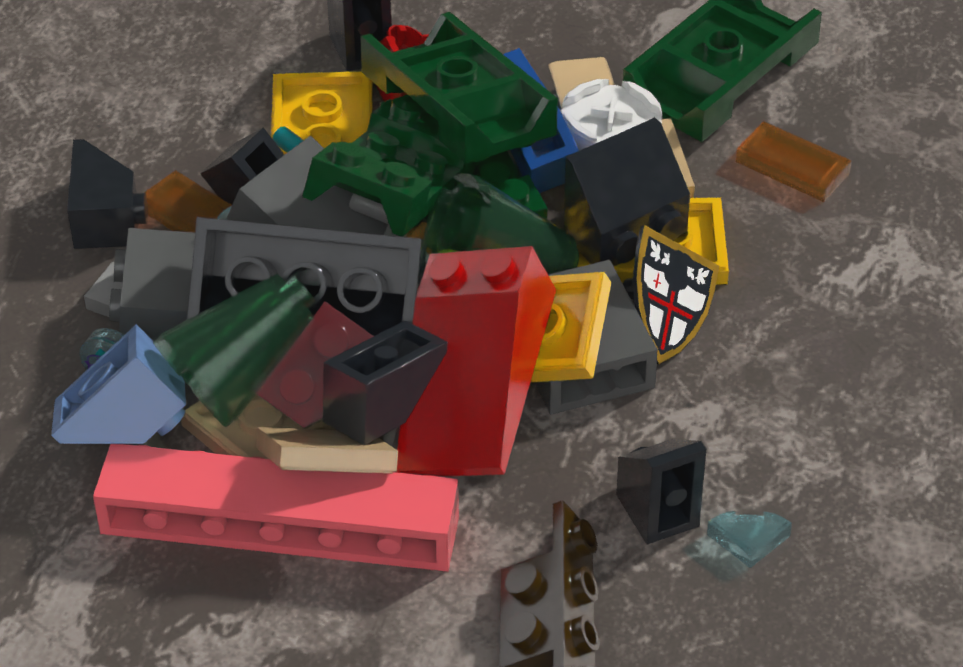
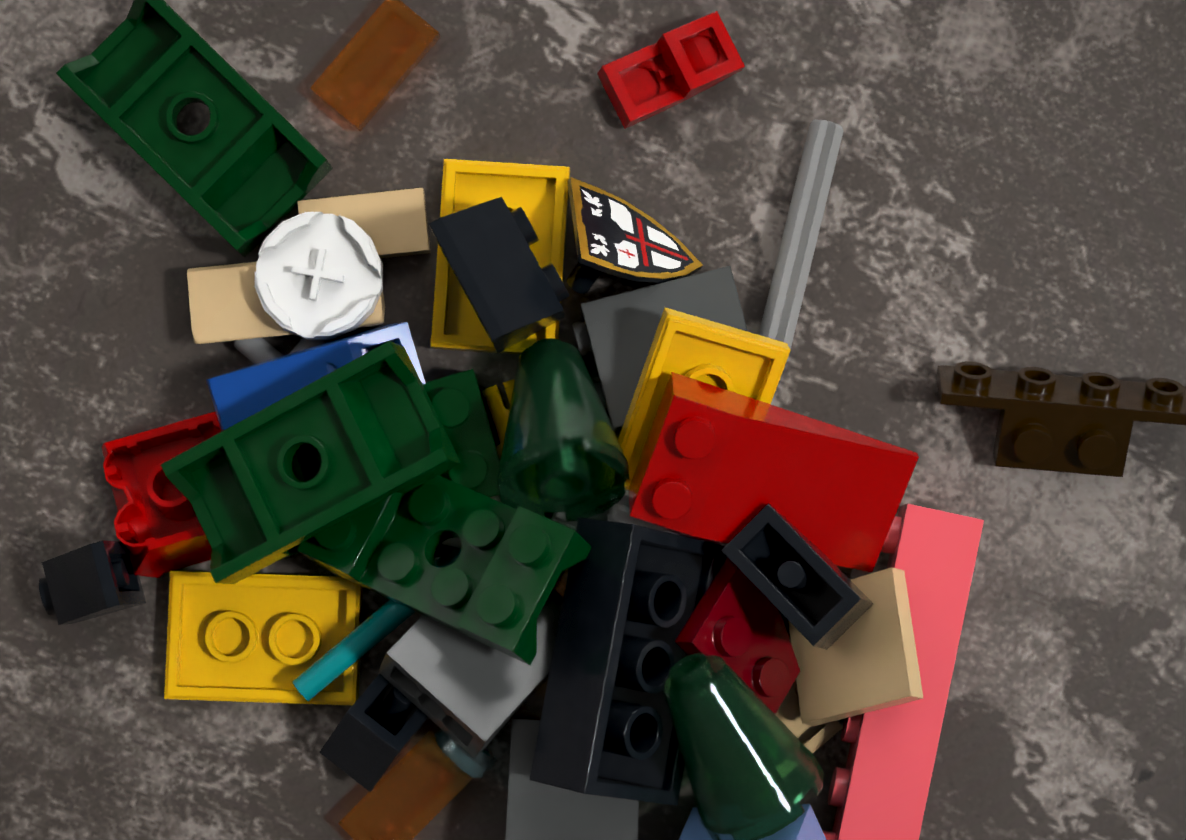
camera: 80 degrees left, 40 degrees up
black slope [616,439,707,545] -> none
clear light blue tile [707,511,792,568] -> none
none -> red slope [597,11,745,129]
none -> light grey axle [758,120,844,362]

